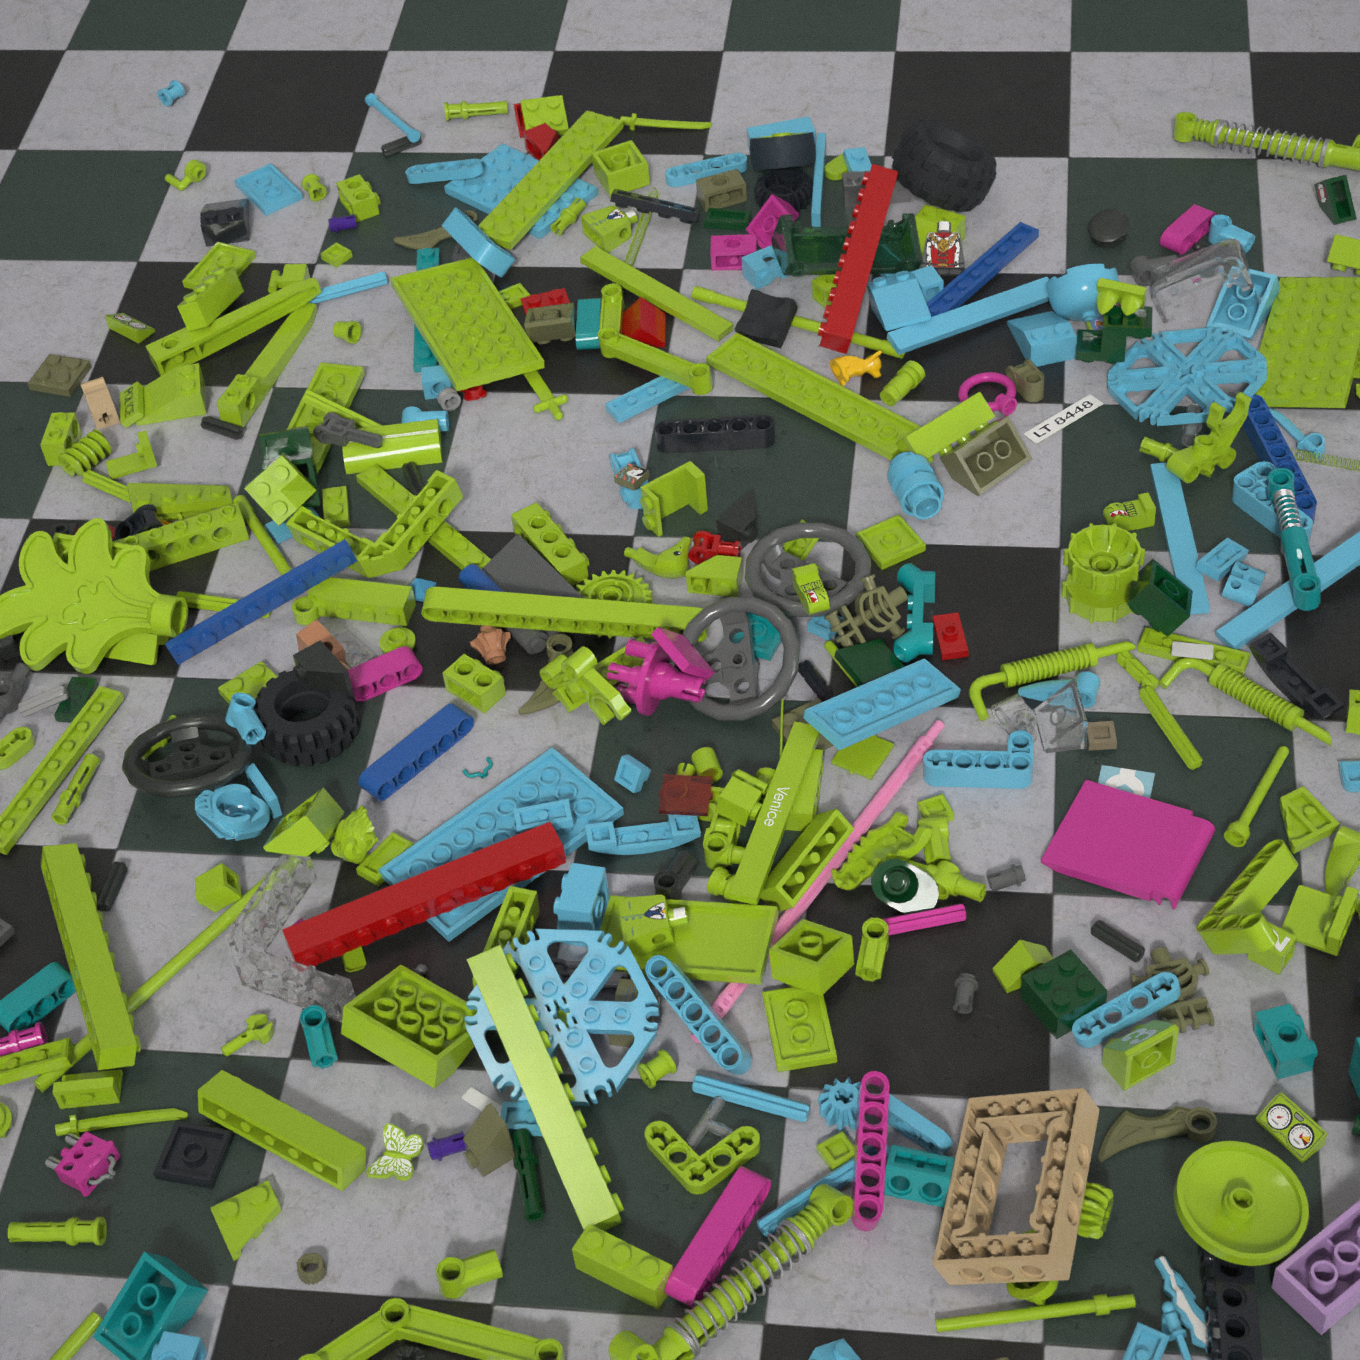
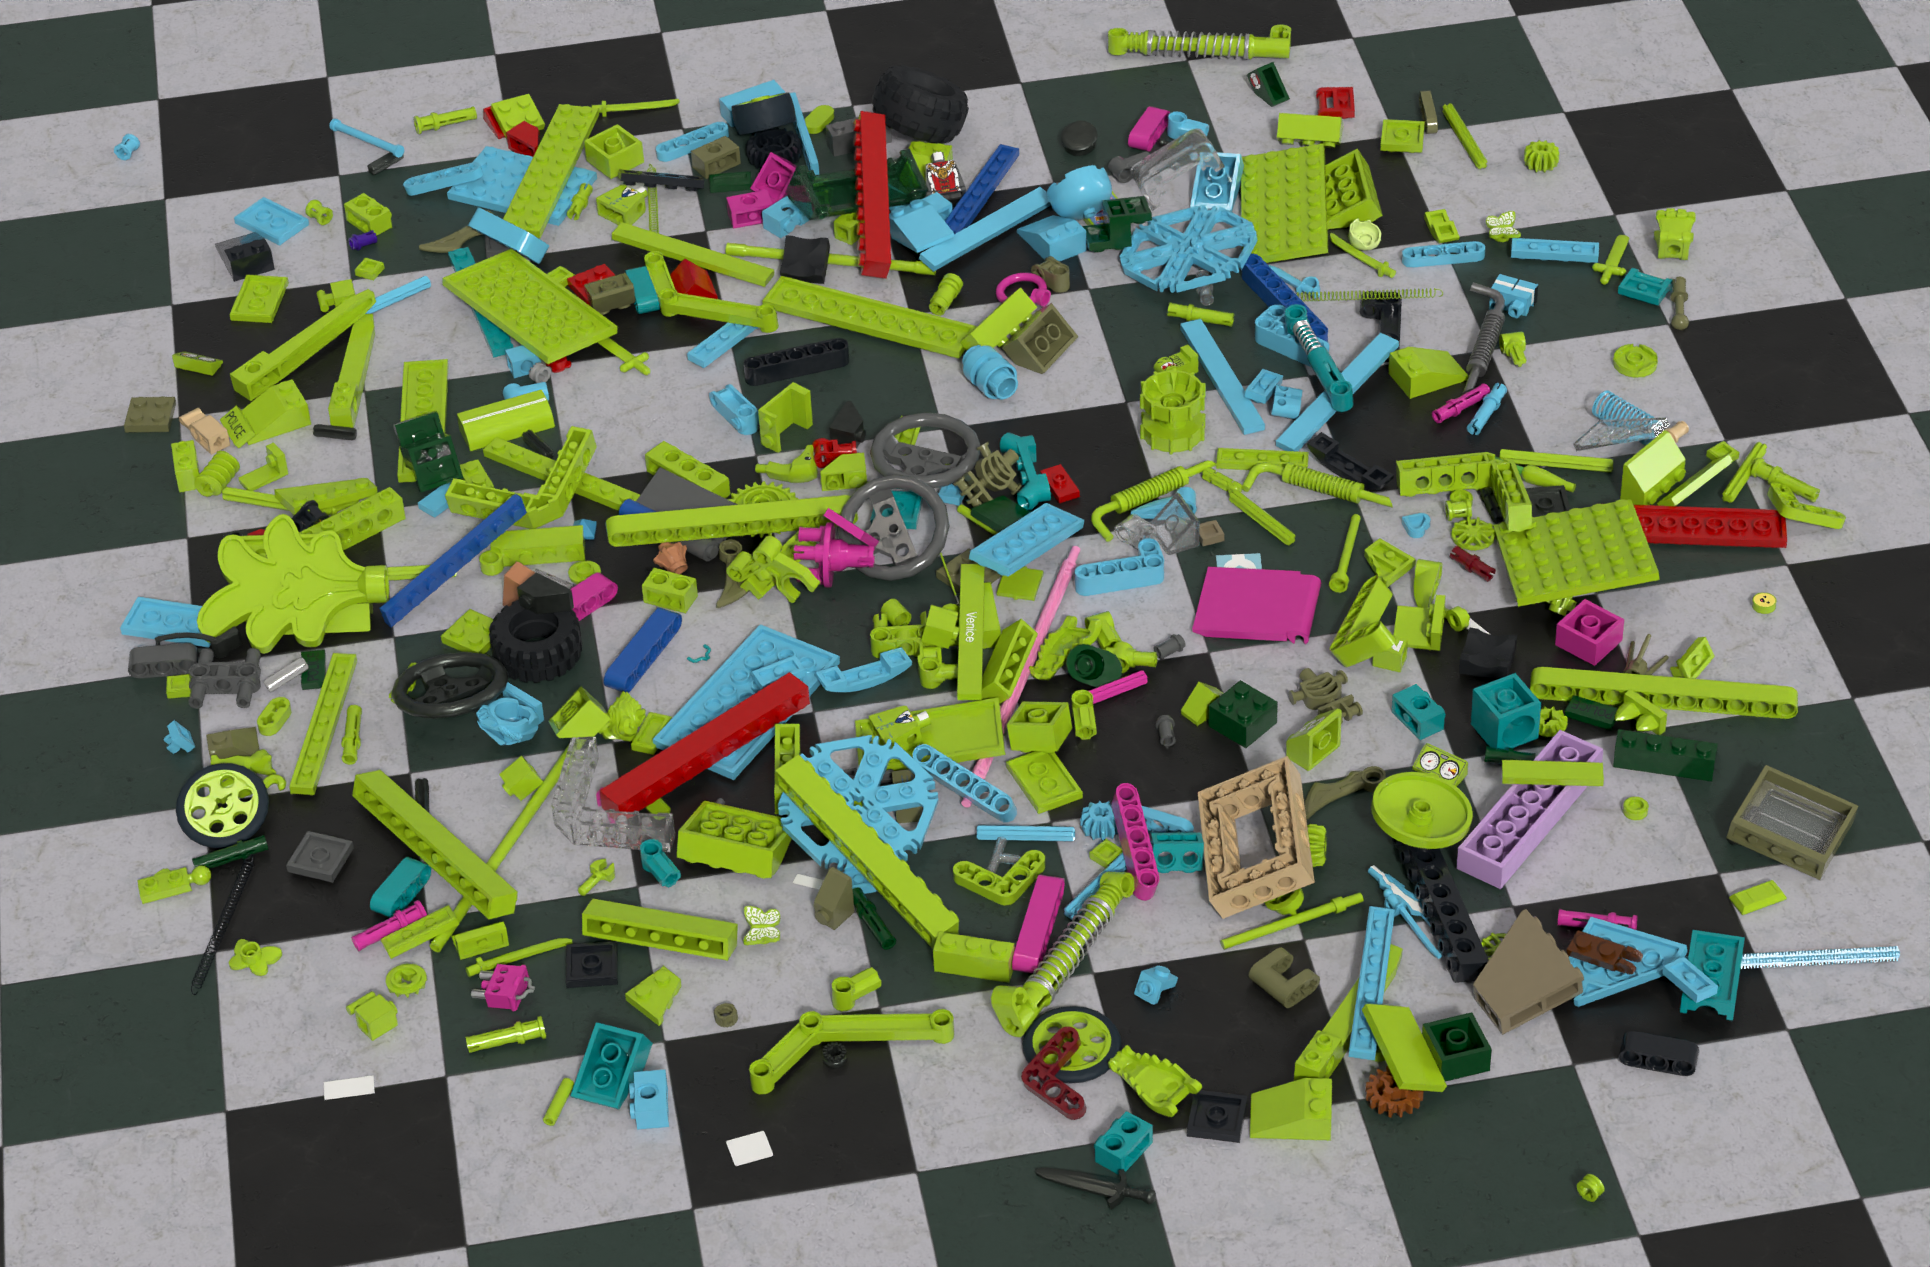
camera: 20 degrees left, 5 degrees down
lime plate [165,159,206,191] -> none
lime brick [177,266,244,331] -> none
medium azure piece [225,693,266,744] -> none
lime piece [233,495,292,576] -> none
lime slope [244,453,317,526] -> none
lime axle [303,390,383,429] -> none
dark grey connector [313,412,383,448] -> none
lime piece [333,320,362,344] -> none
dark purple pin [427,1131,466,1162] -> none
medium azure brick [554,863,610,947] -> none
olive tile [614,463,650,491] -> none
medium azure tile [614,754,651,793] -> none
lime bush [636,1049,677,1089] -> none
pearl dark grey piece [653,850,698,900] -> none
clear red piece [658,774,713,816] -> none
lime wheel [707,867,738,904] -> none
lime leg [792,563,830,615] -> none
black axle [798,660,833,702] -> none
yellow animal [829,350,882,386] -> none
medium azure plate [843,147,872,172] -> none
lime tile [855,514,926,570] -> none
lime tile [917,793,954,822] -> none
white sticker [1024,394,1103,444] -> none
medium azure beam [1072,972,1181,1048] -> none
pearl dark grey axle [1091,920,1145,963] -> none
lime tile [1096,277,1147,316] -> none
dark green brick [1127,559,1193,637] -> none
lime piece [1166,392,1252,484] -> none
white sticker [1171,641,1214,660] -> none

